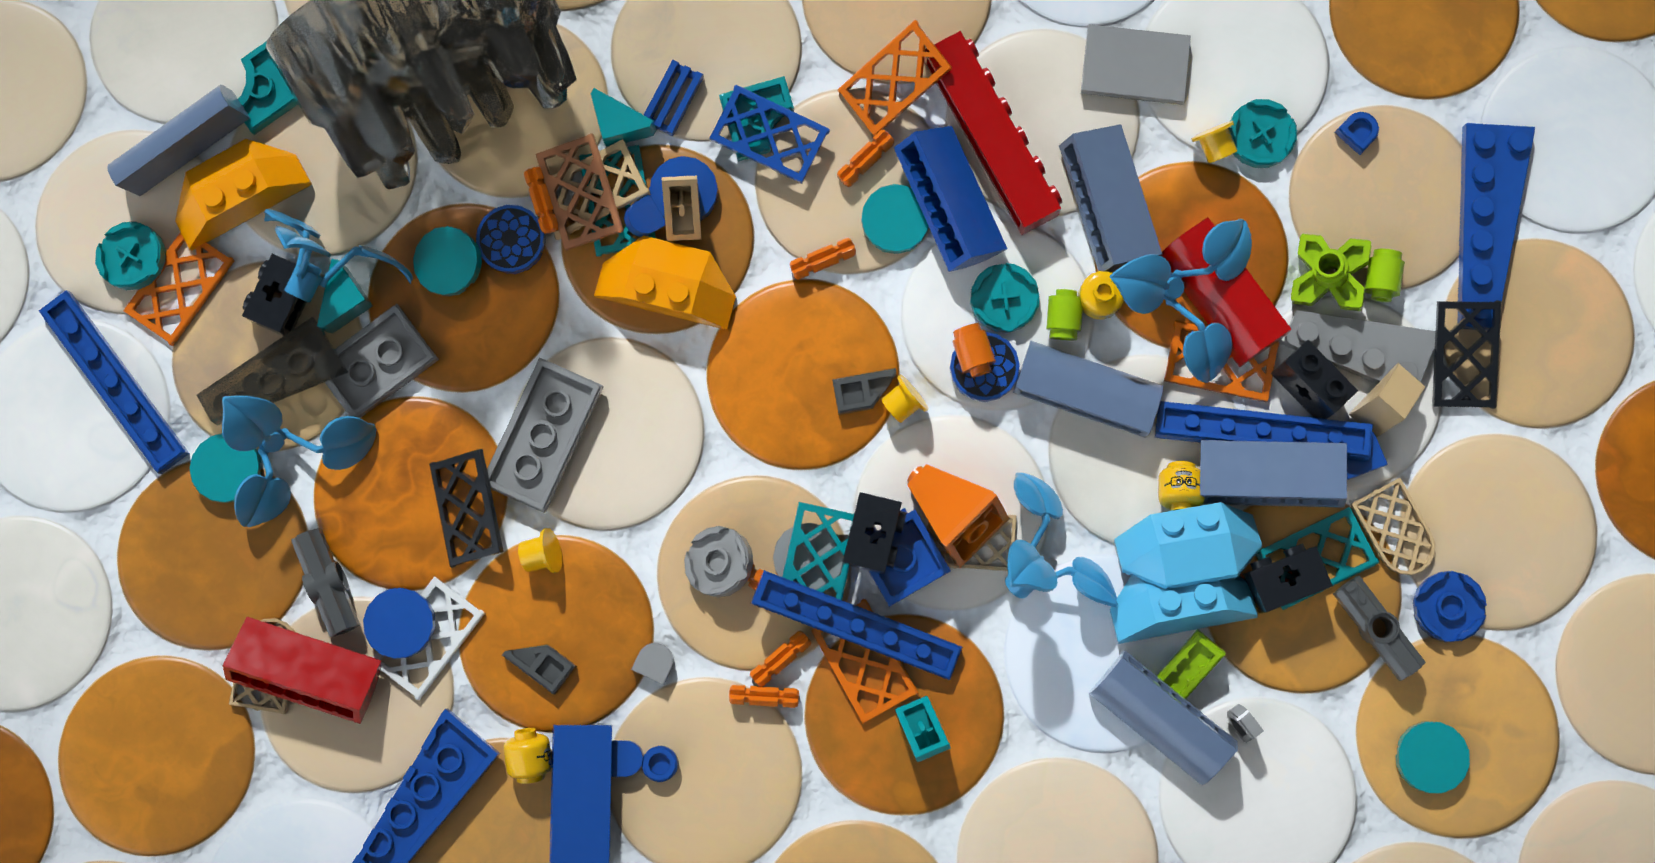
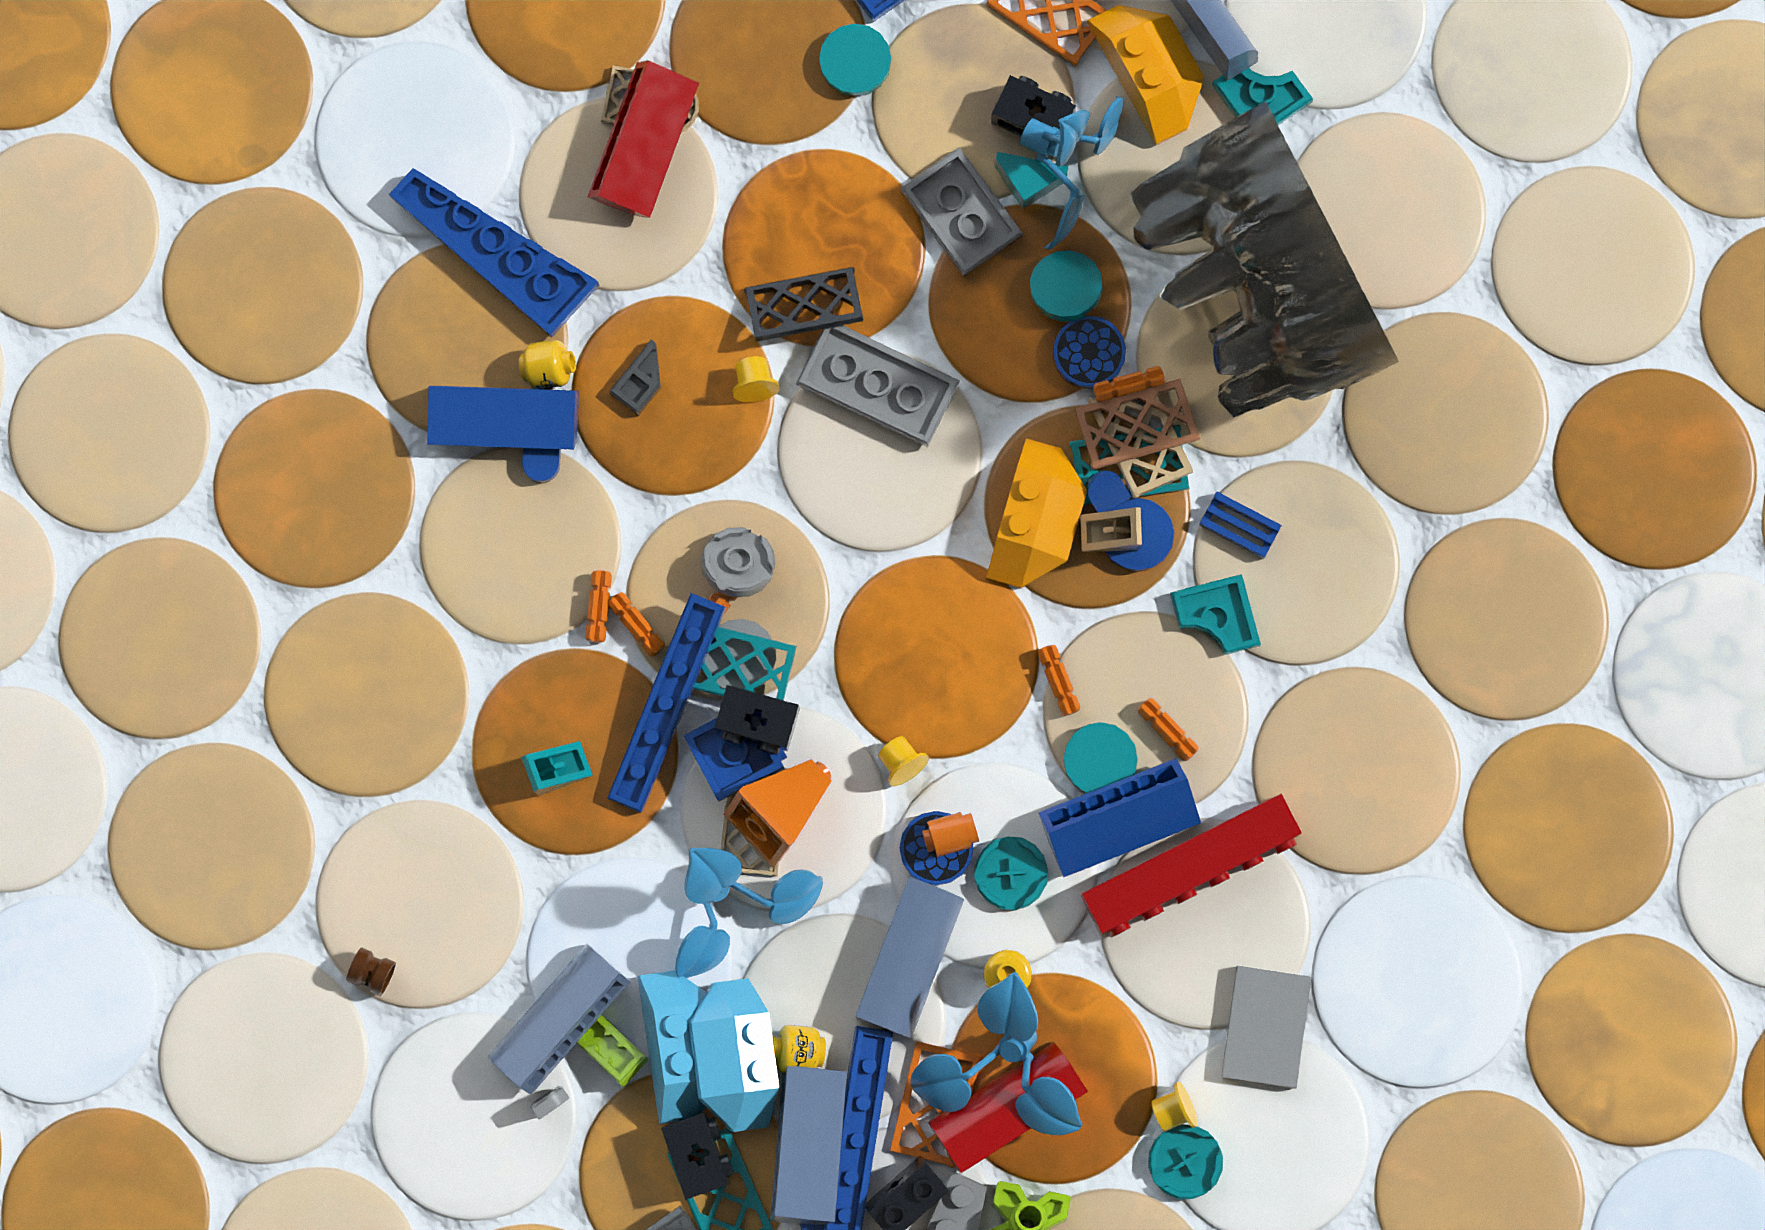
camera: 90 degrees right, 0 degrees up
clear smoke wing [196,317,348,426] -> none
dark azure plant [222,395,377,527] -> none
dark grey piece [291,528,360,637] -> none
blue tile [363,588,436,659] -> none
white window [373,576,485,700] -> none
teal slope [590,88,657,148] -> none
light grey tile [631,643,674,685] -> none
blue tile [642,746,679,782] -> none
blue window [709,85,830,184] -> none
orange window [811,599,918,723] -> none
dark grey tile [832,368,897,415] -> none
orange window [838,20,952,136] -> none
lime brick [1046,289,1083,341] -> none
sand blue brick [1059,124,1162,272] -> none

